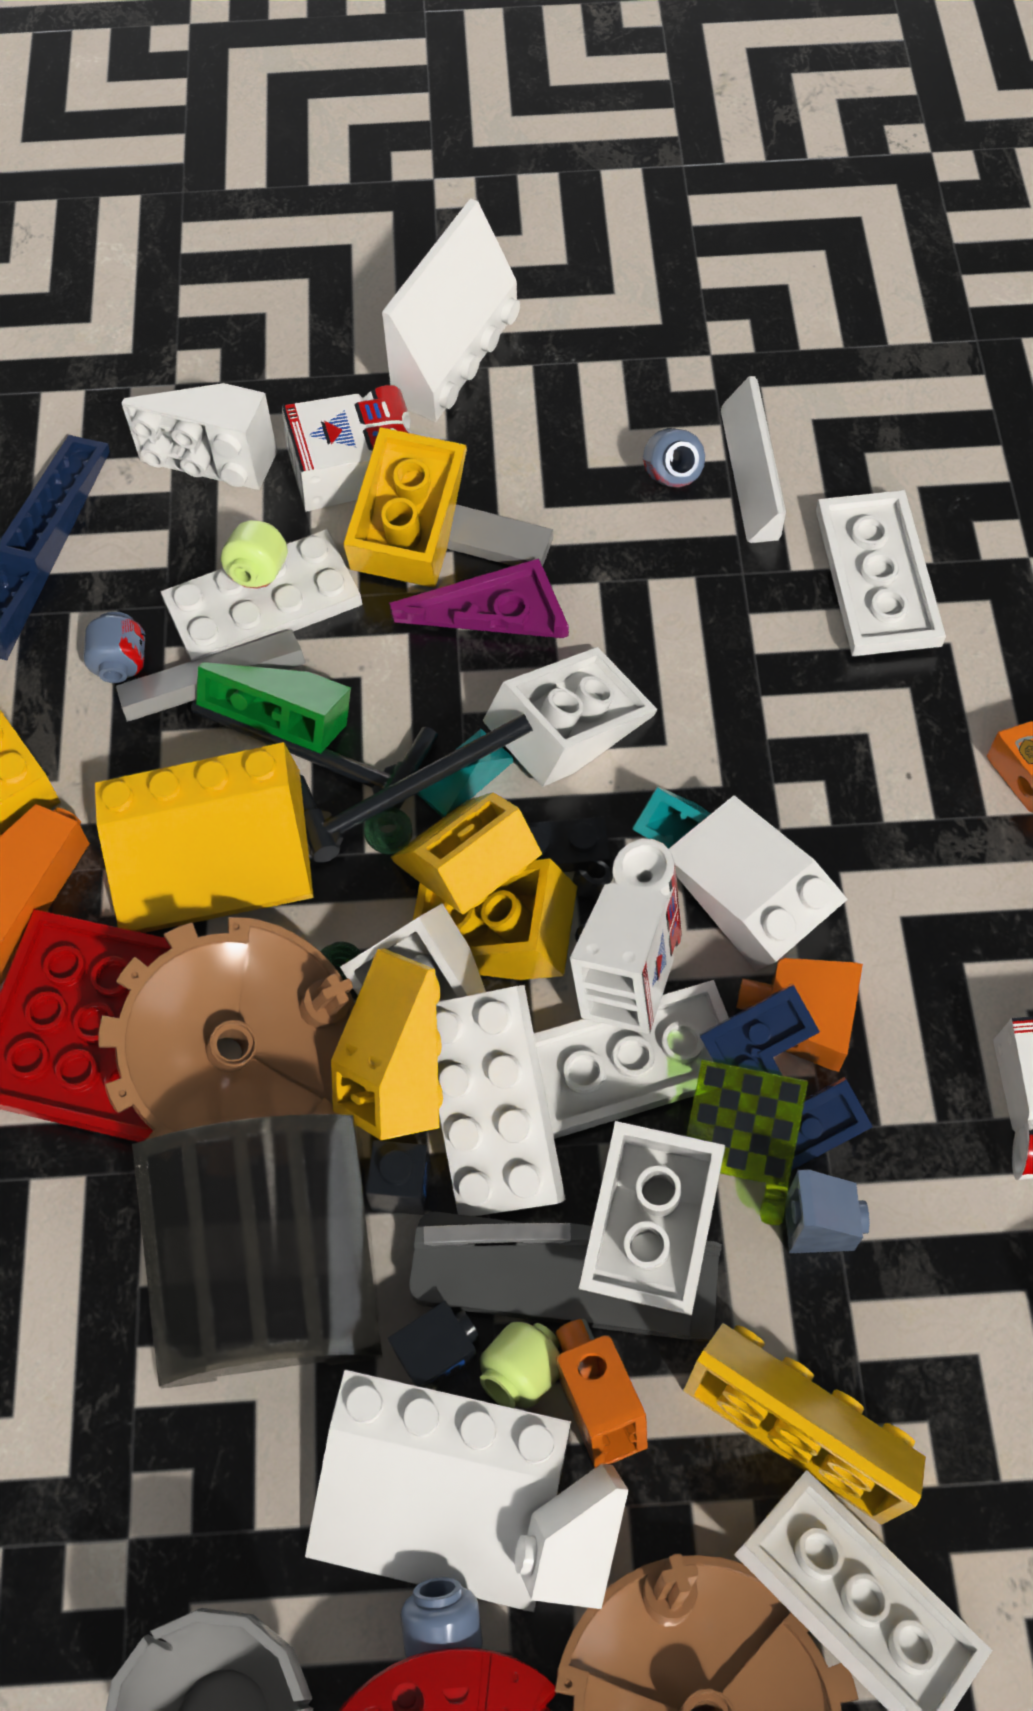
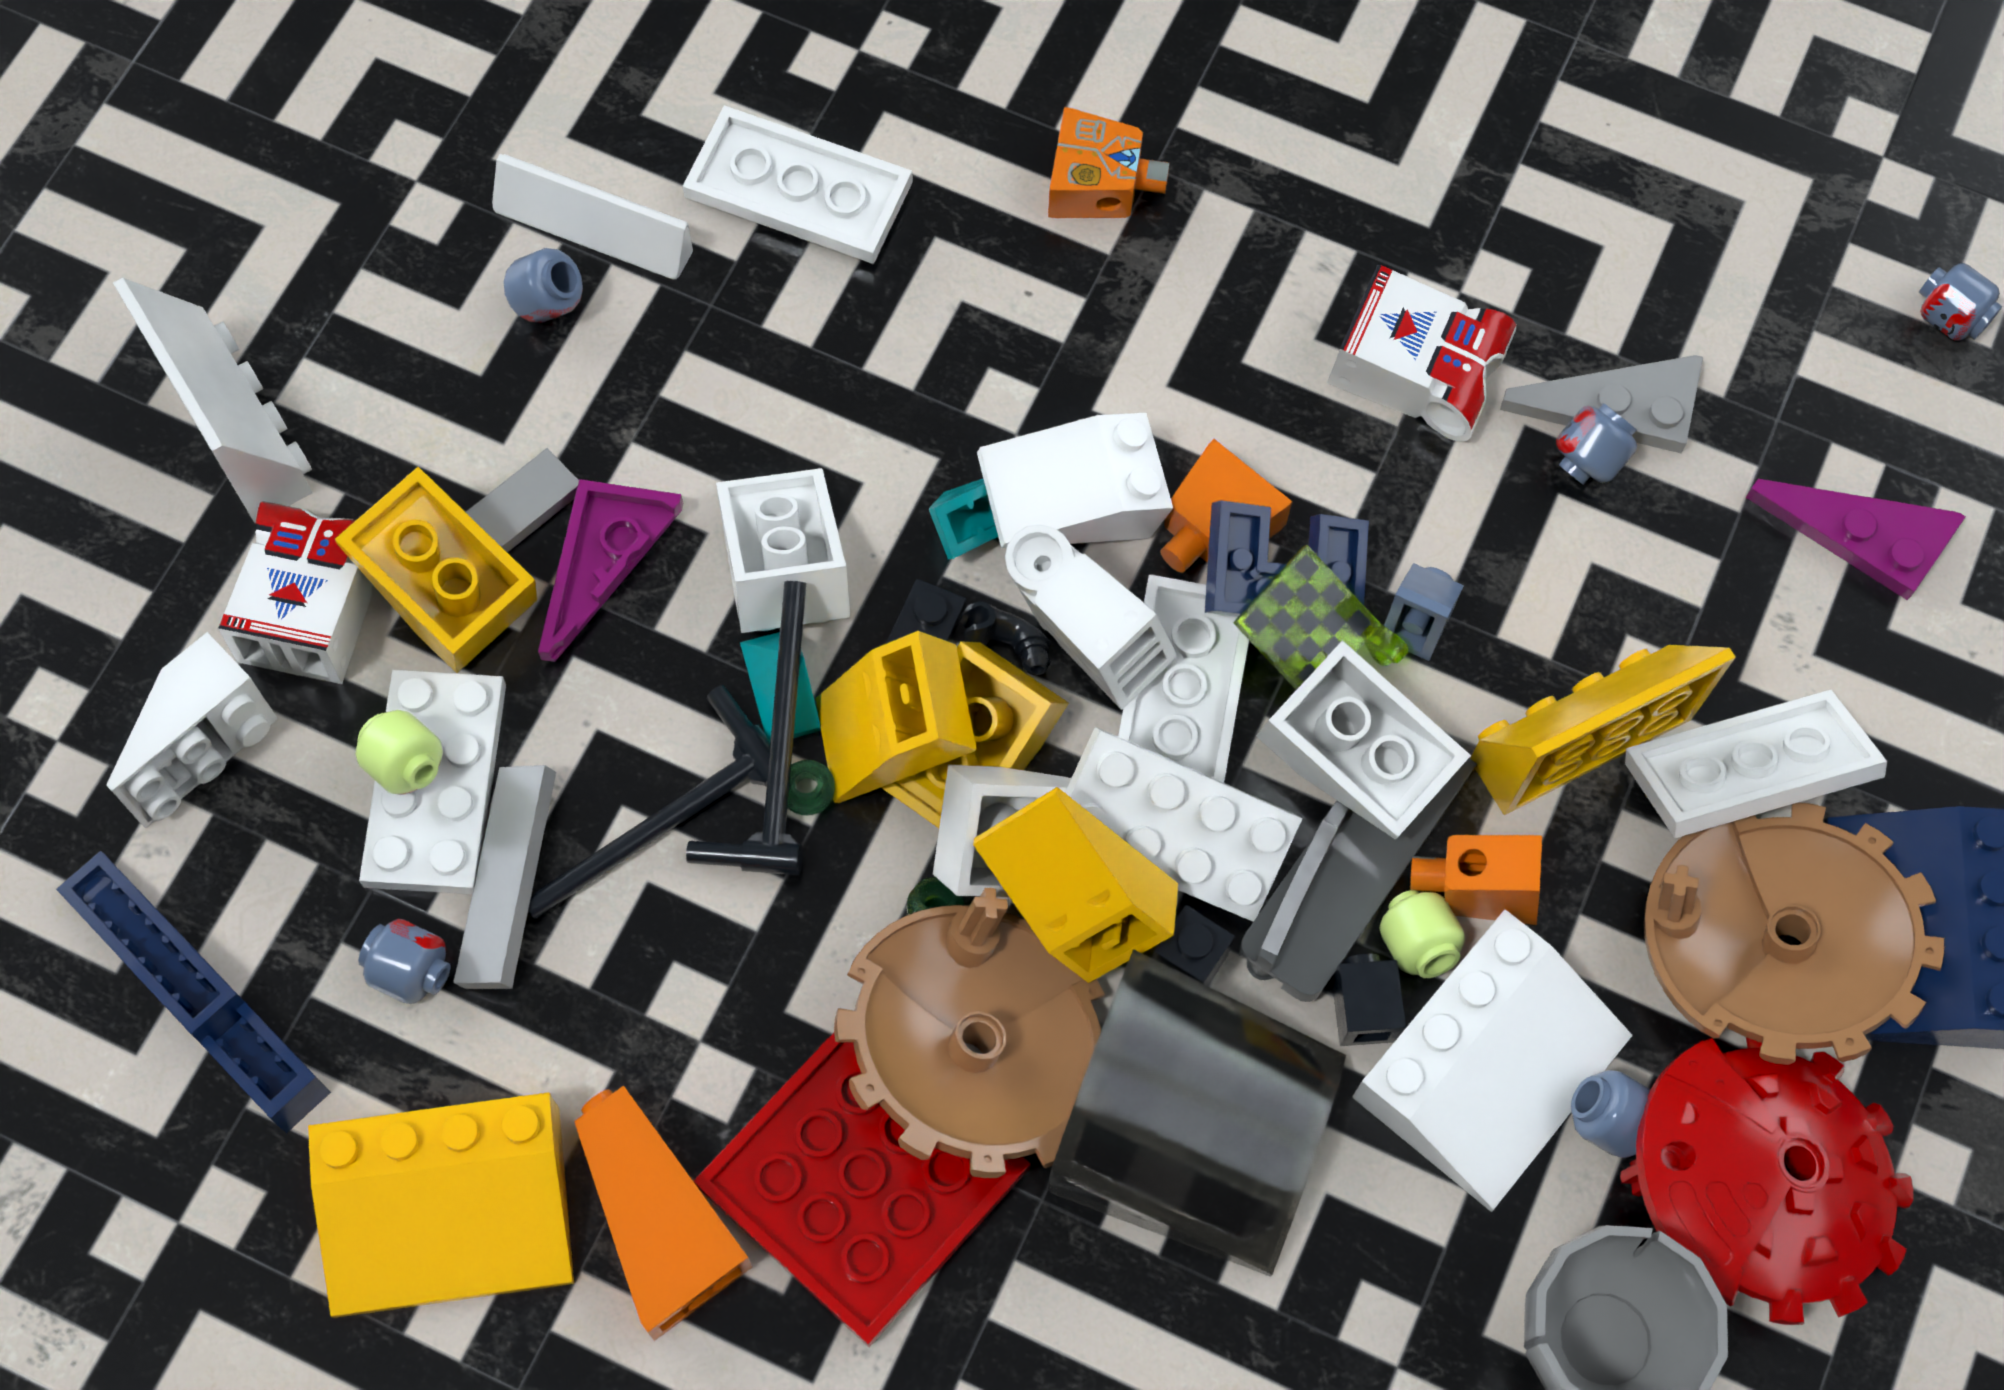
camera: 65 degrees left, 5 degrees up
yellow slope [95,742,314,933] -> none
green slope [196,662,351,754] -> none
white slope [515,1464,628,1609] -> none

